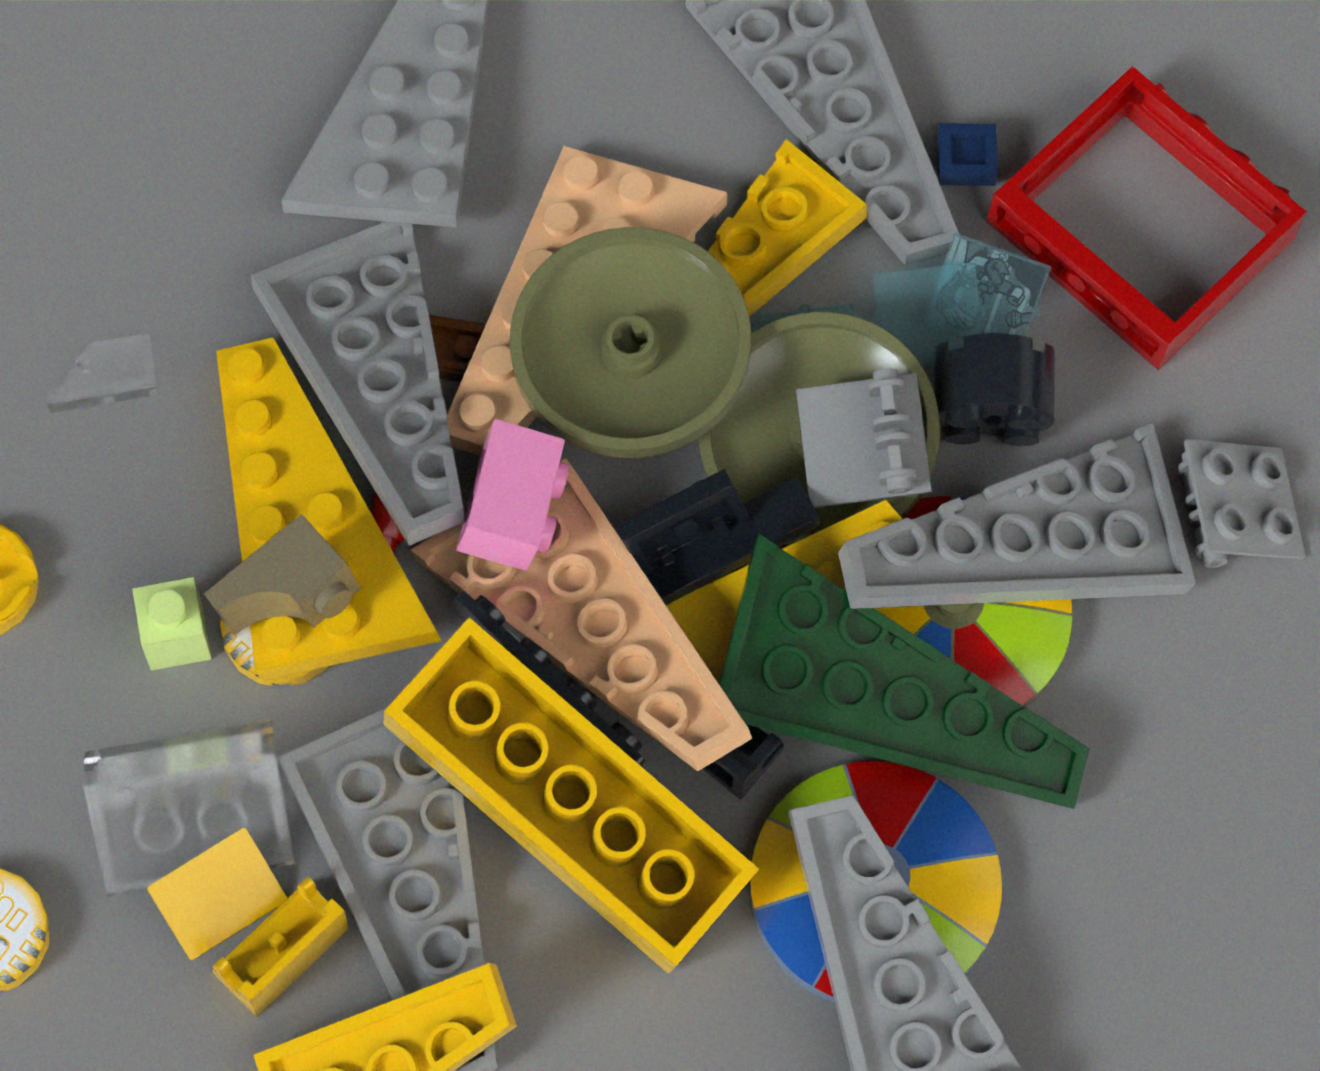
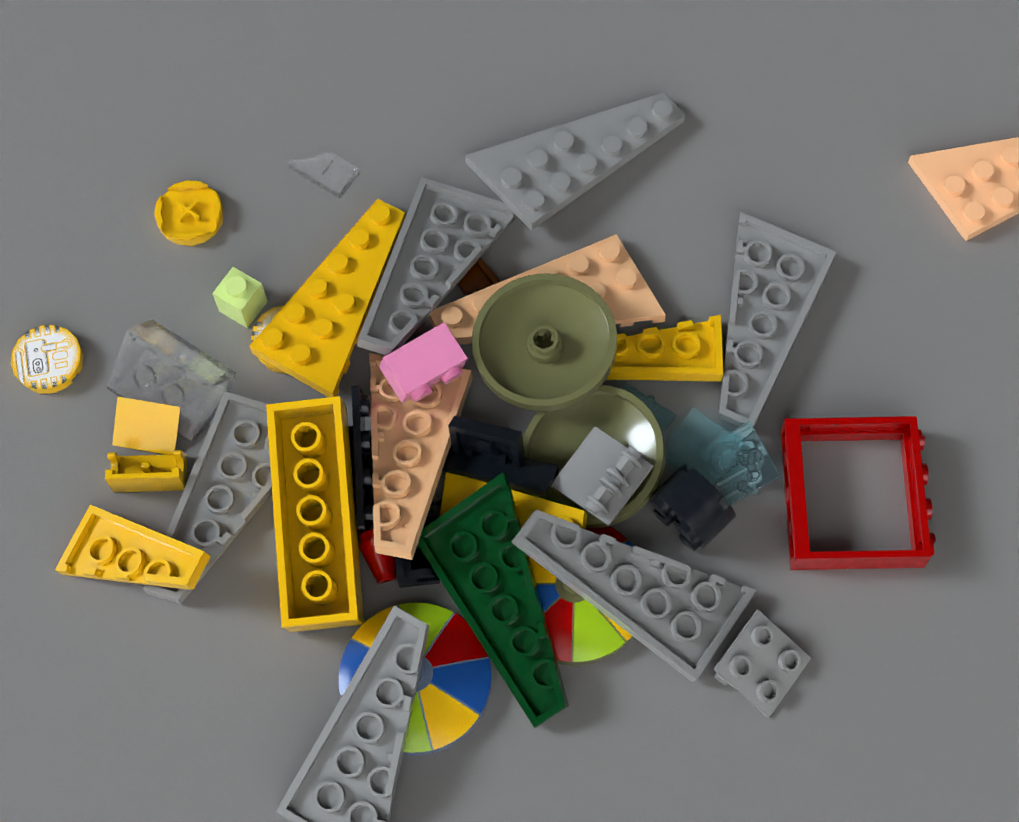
camera: 50 degrees right, 0 degrees up
dark tan arch [204,514,361,635] -> none
dark blue plate [936,123,998,186] -> none
none -> red cone [358,529,397,584]

